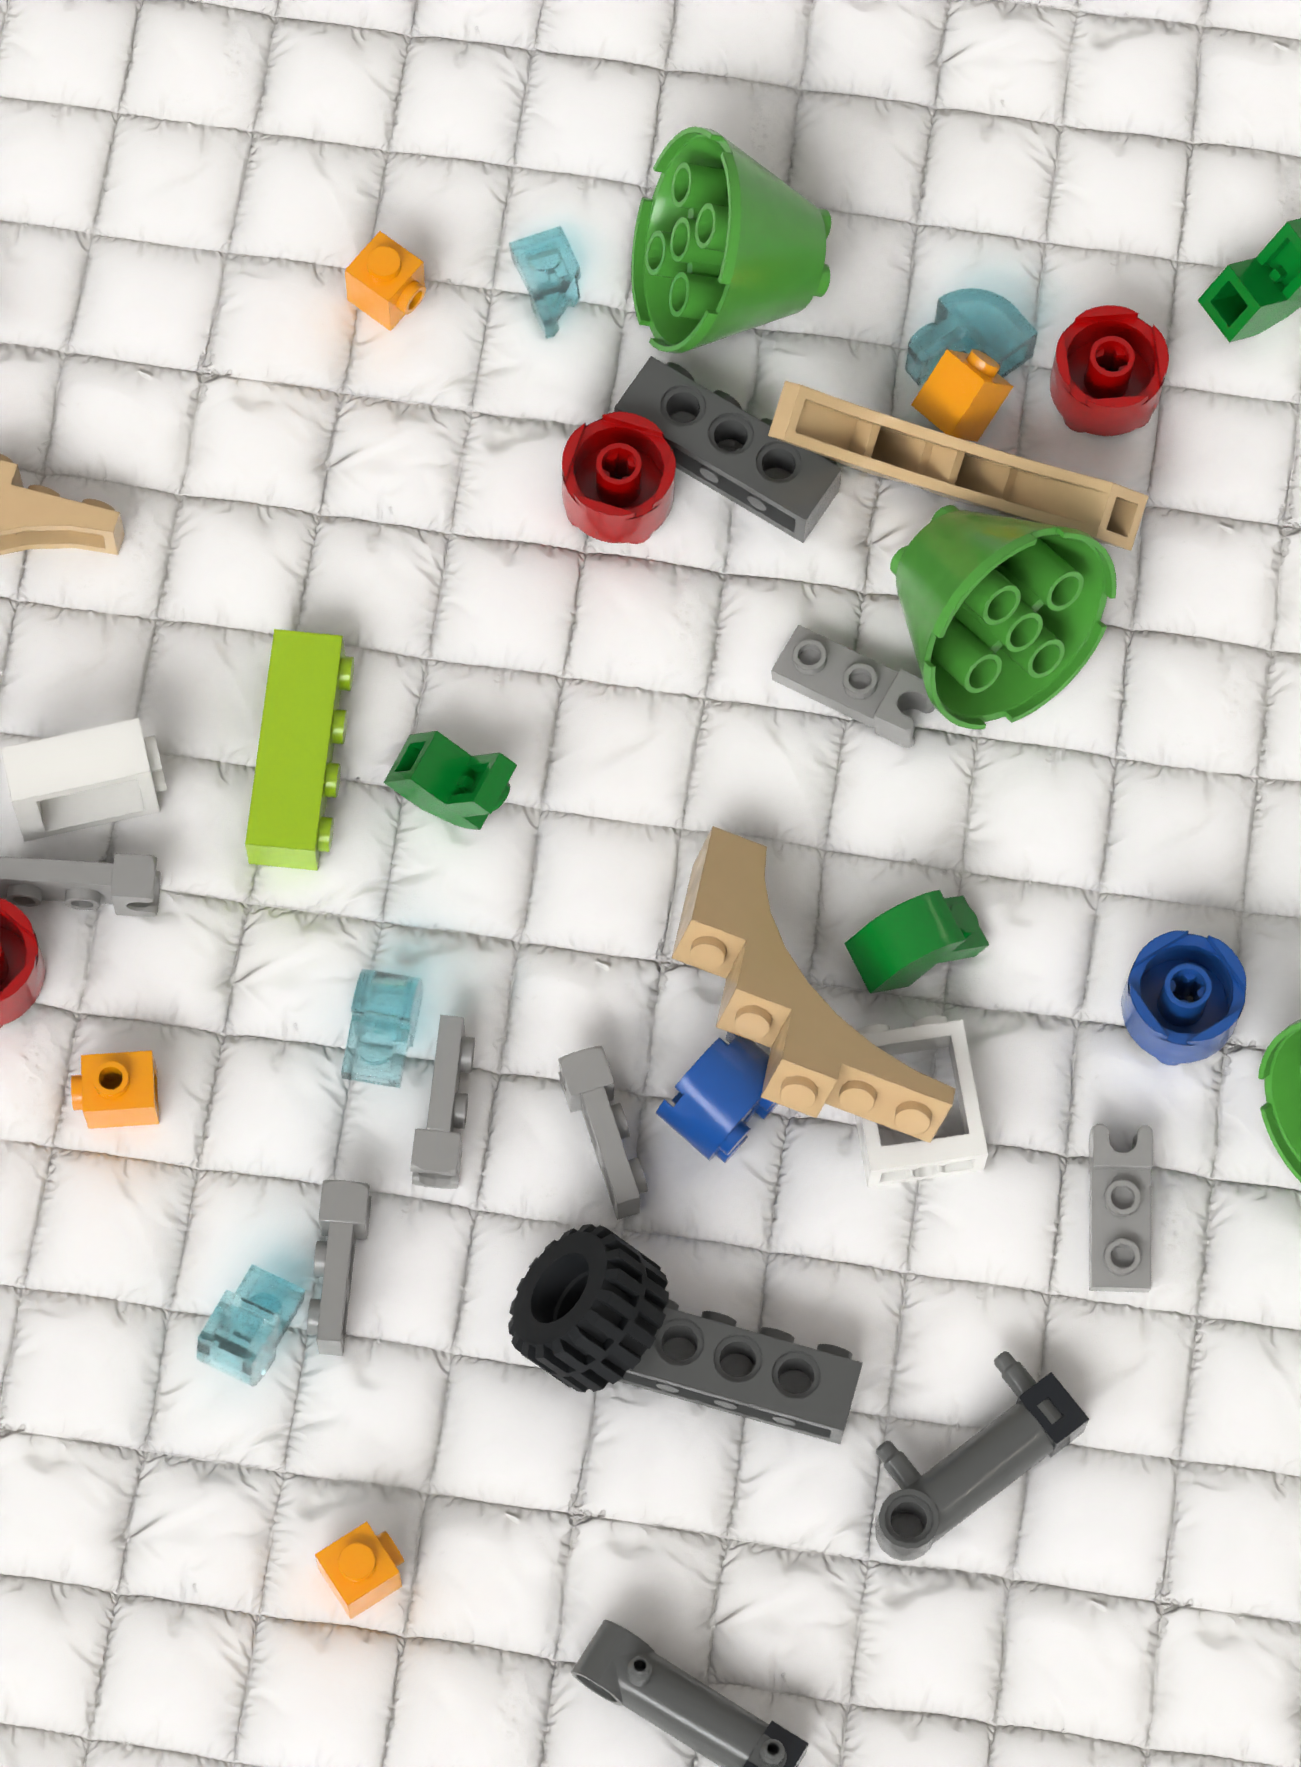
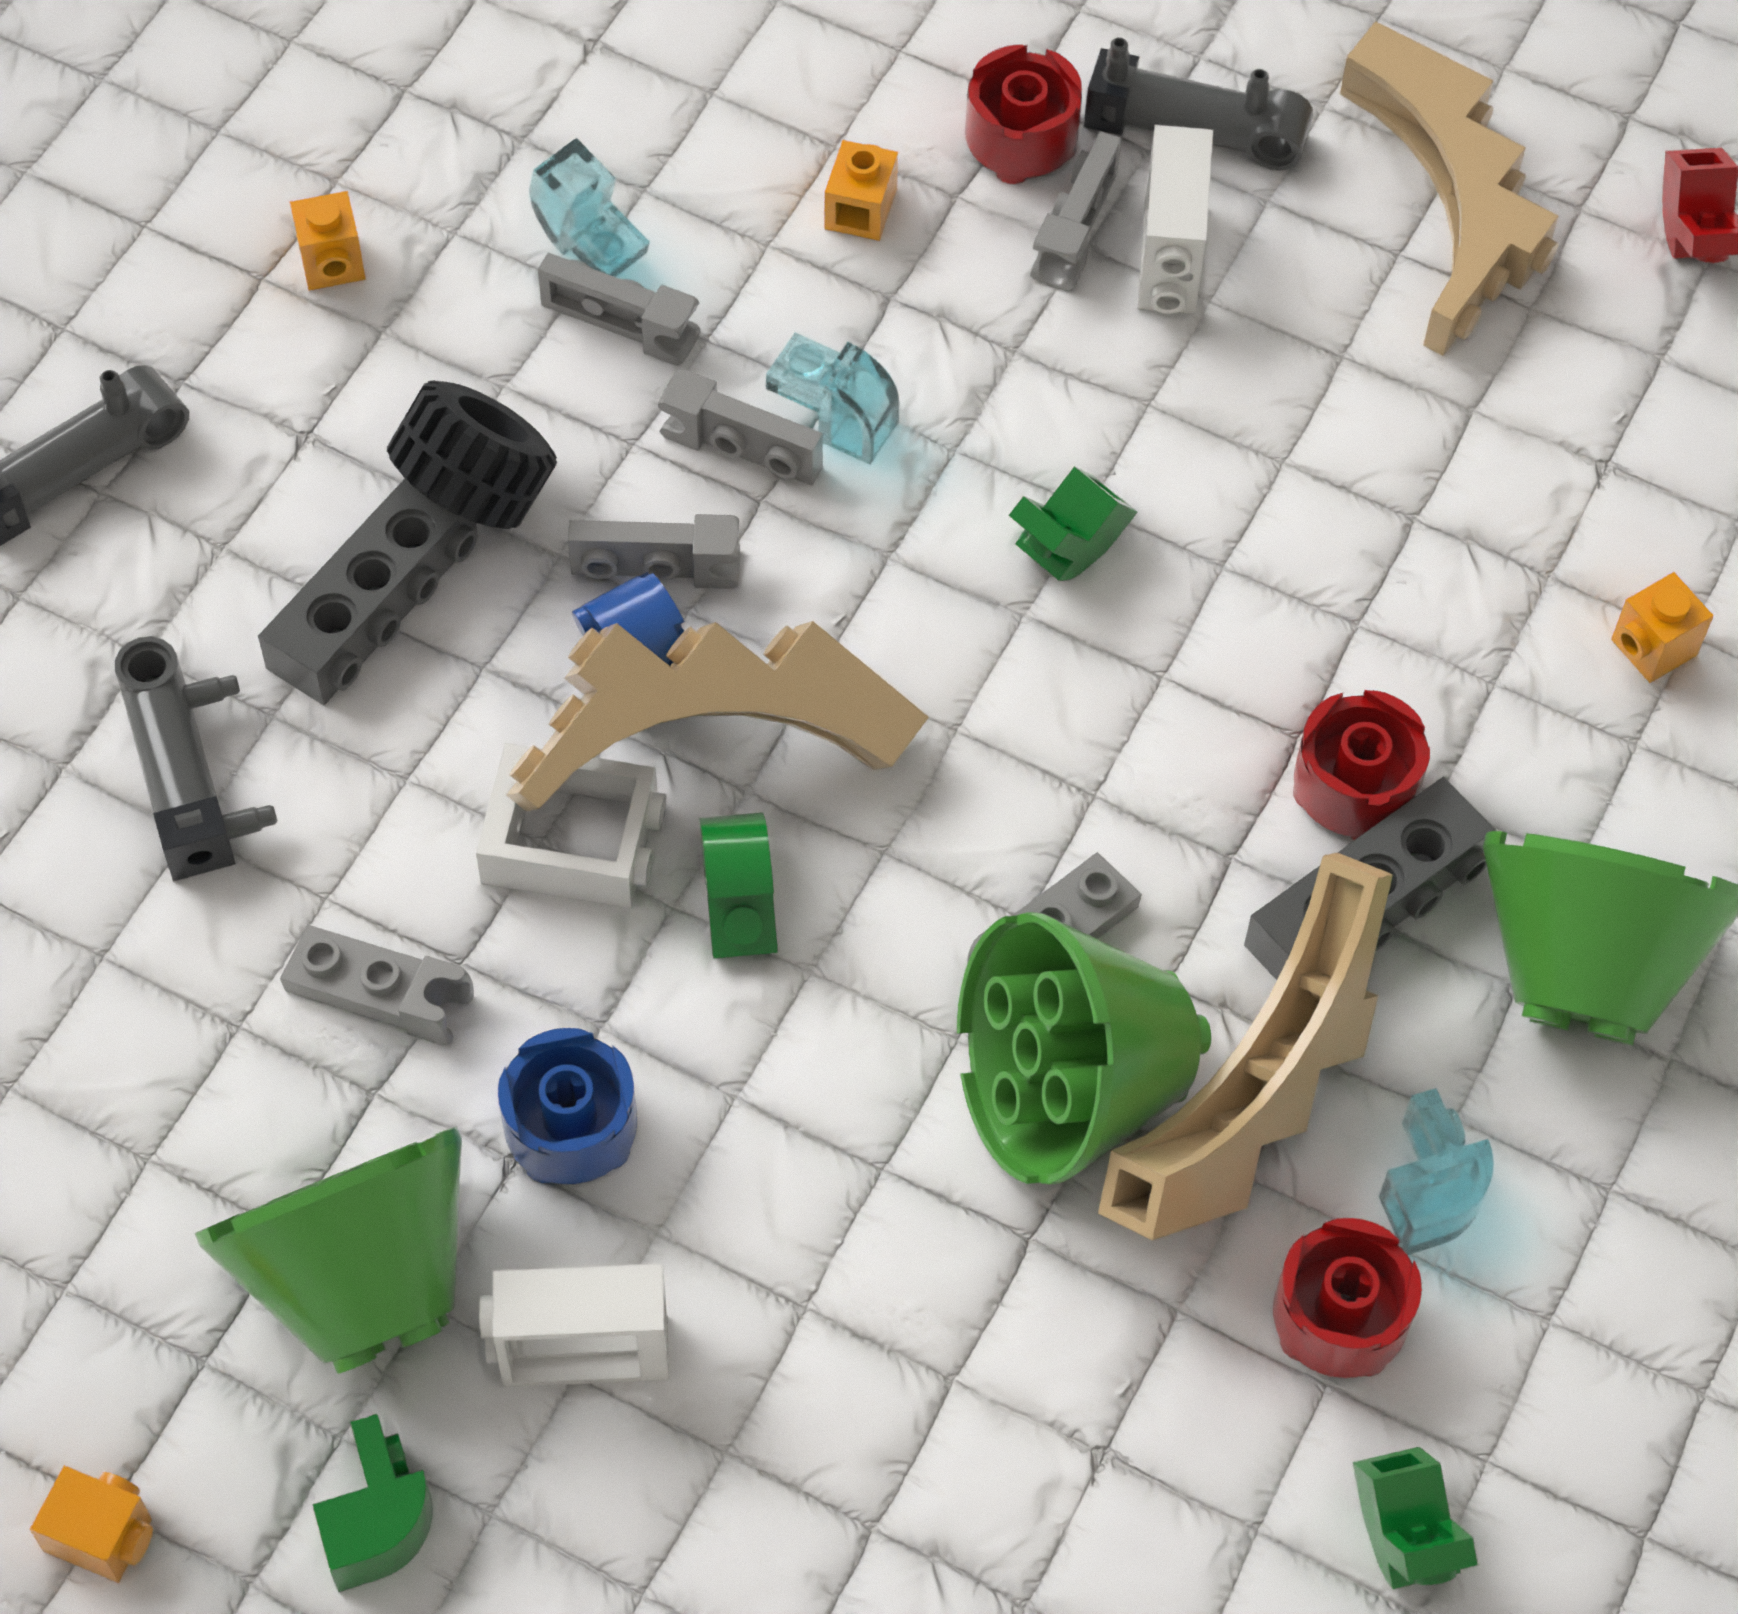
camera: 110 degrees right, 10 degrees down
lime brick [245,629,354,871] -> none
clear light blue slope [509,226,581,339] -> none
light orange brick [911,349,1014,442] -> none

